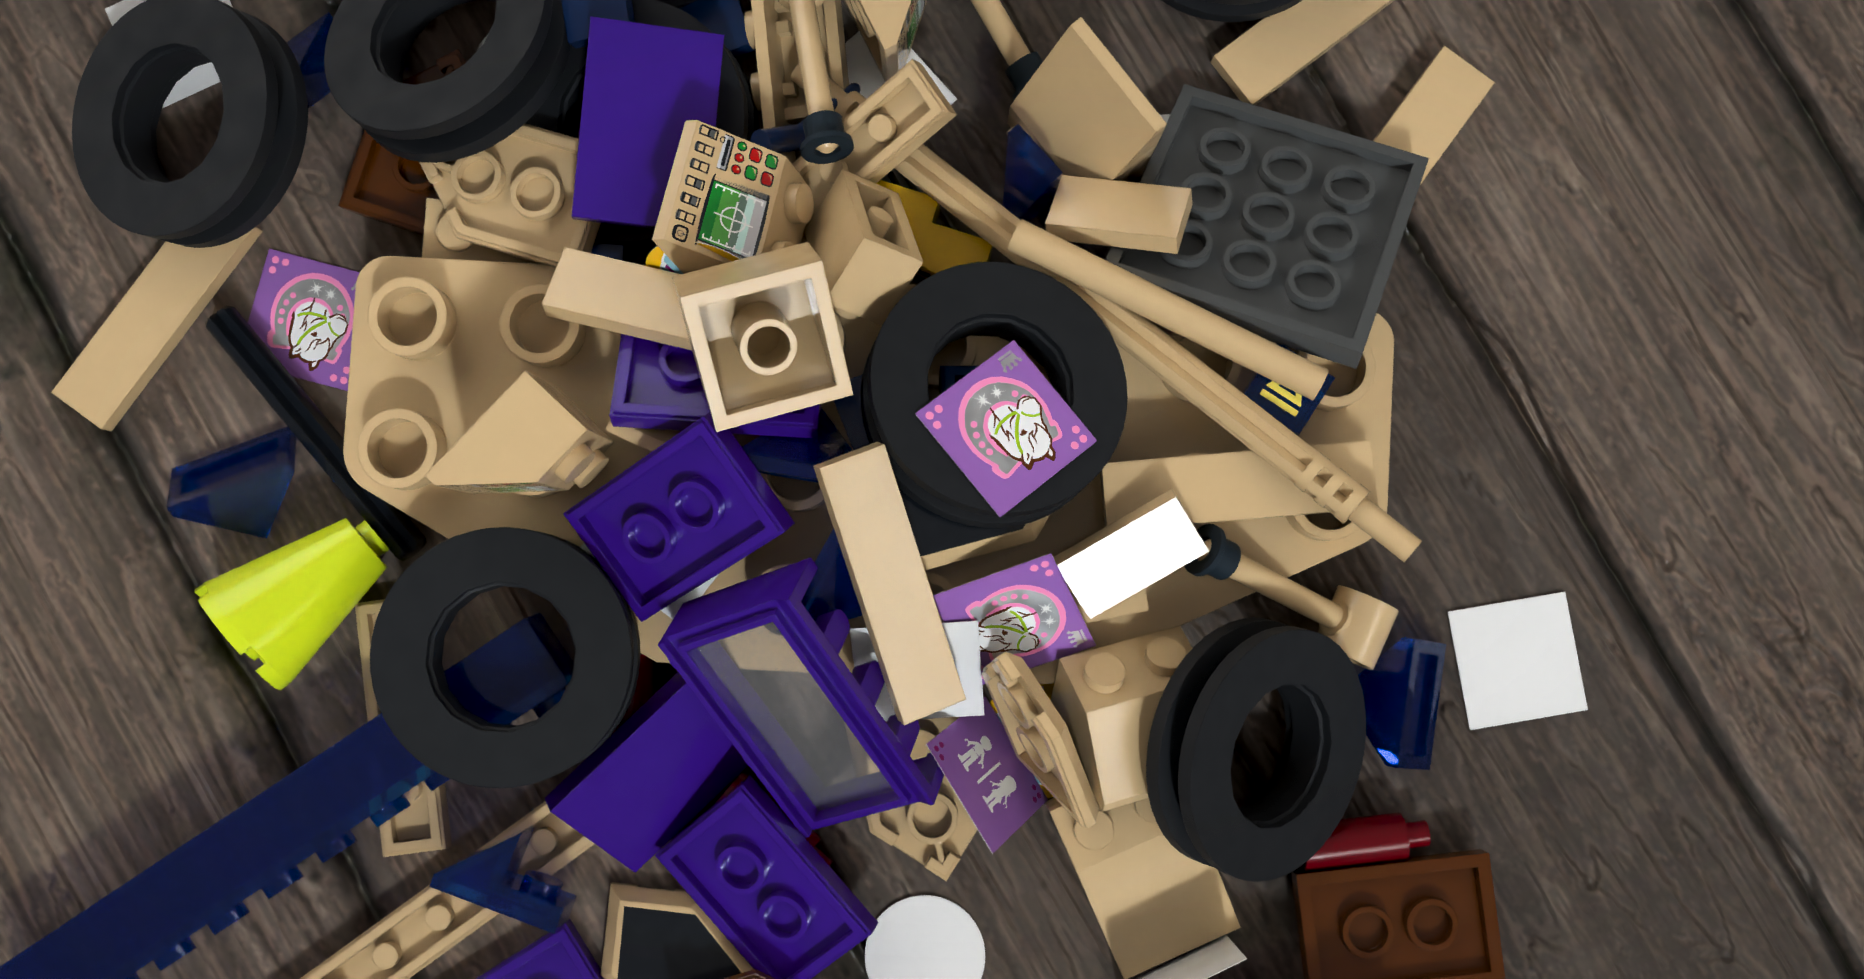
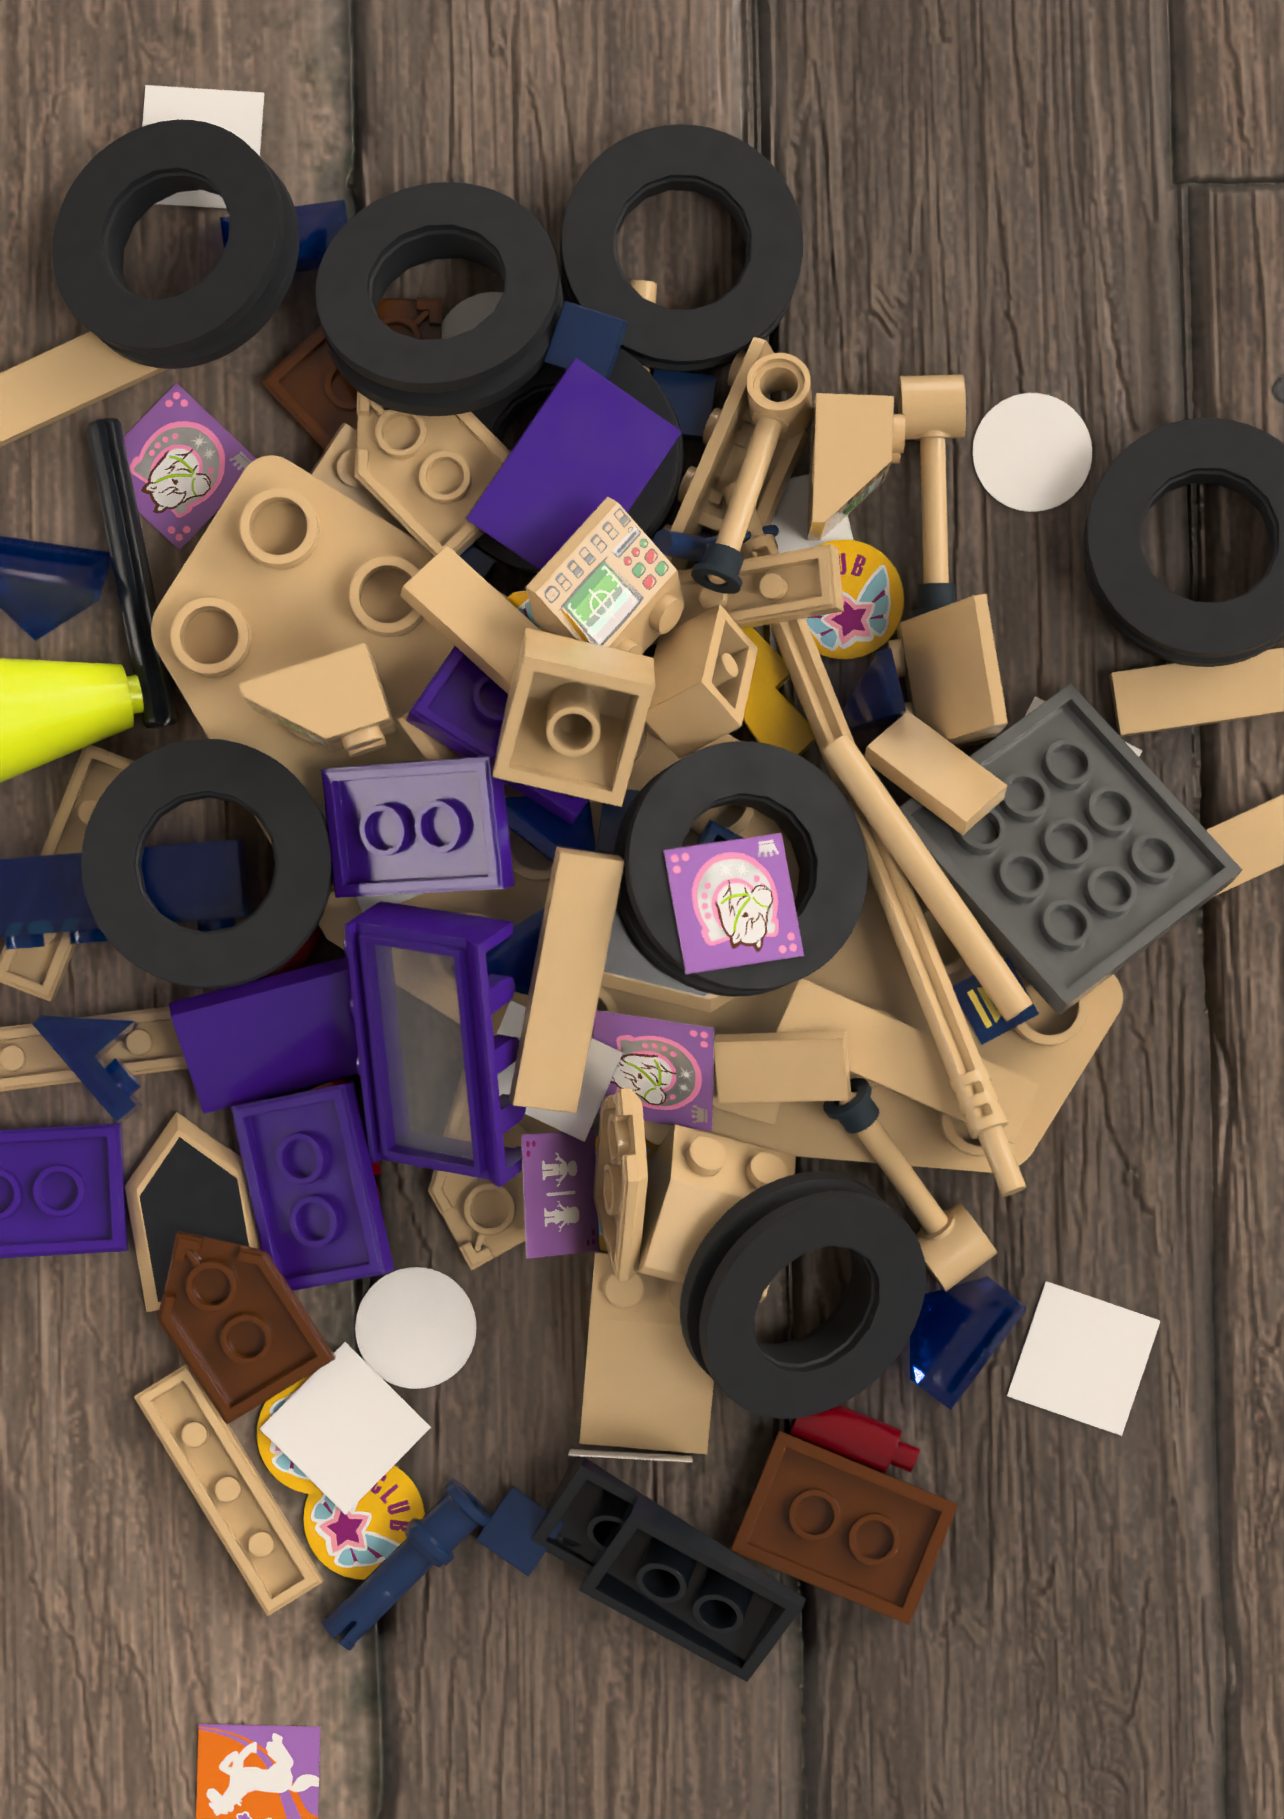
camera: 25 degrees right, 0 degrees up
none -> sticker [805,539,904,659]

